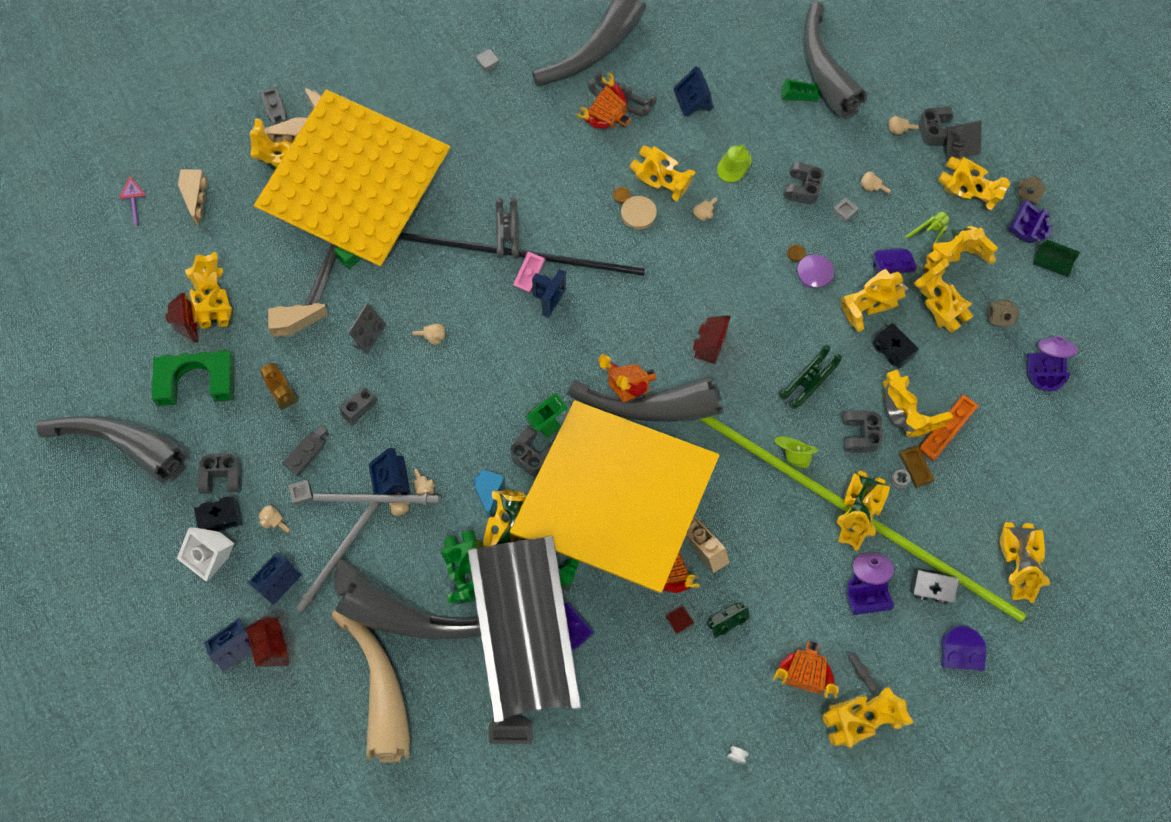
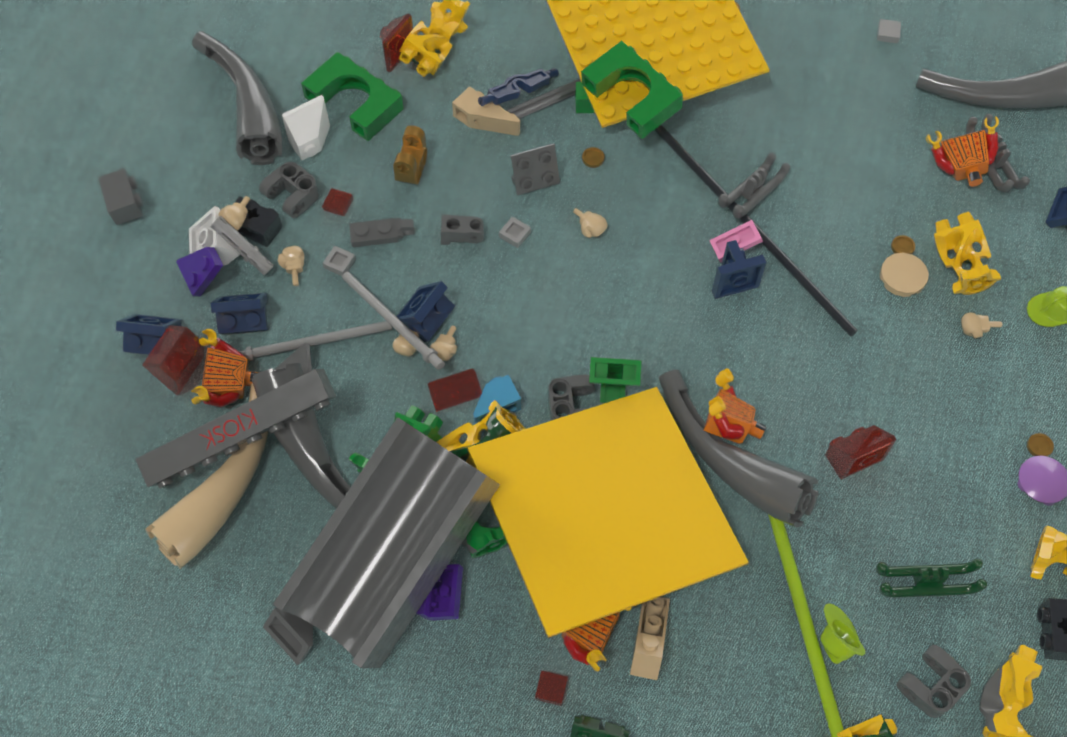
camera: 45 degrees right, 5 degrees down
none -> dark grey brick [98,168,144,225]
none -> dark grey brick [135,369,336,489]
none -> dark purple wing [176,247,223,297]
none -> torso [191,329,260,408]
none -> light grey pin [210,215,274,276]
none -> tan piece [218,196,250,230]
none -> white slope [282,95,330,160]
none -> clear red tile [322,188,353,216]
none -> clear red slope [427,368,482,412]
none -> dark blue piece [478,67,559,107]
none -> light grey tile [499,217,531,248]
none -> green arch [581,41,683,139]
none -> pearl gold piece [582,147,605,168]

